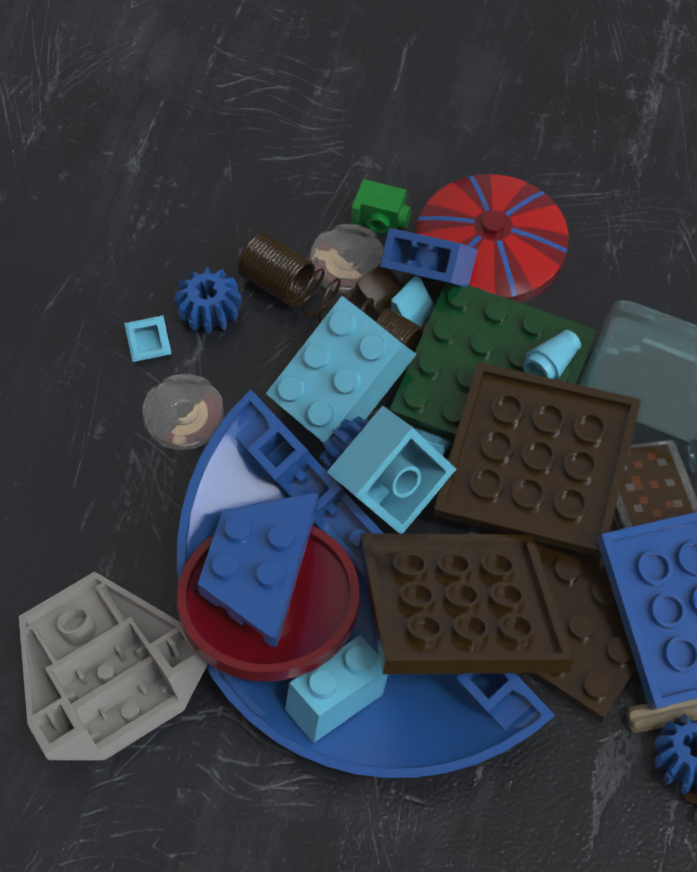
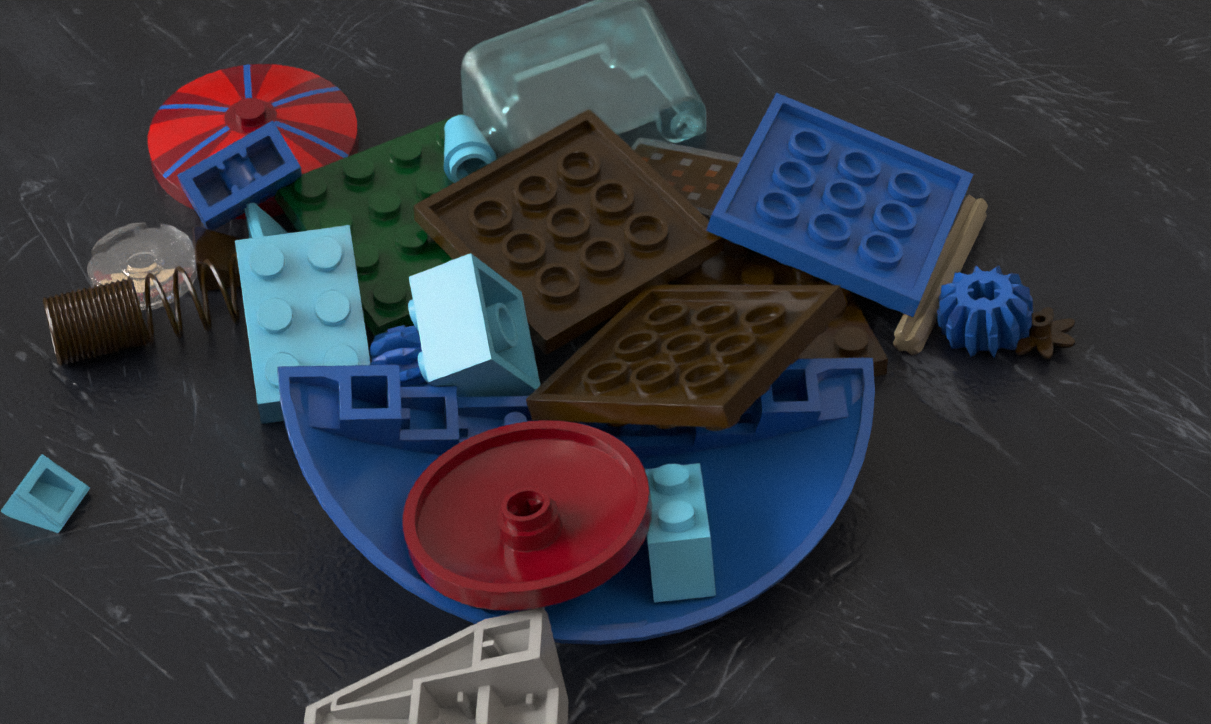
camera: 55 degrees left, 15 degrees down
clear tile [143,374,224,451] -> none
blue gear [174,266,242,335] -> none
blue wing [198,493,319,647] -> none
green brick [352,179,411,234] -> none

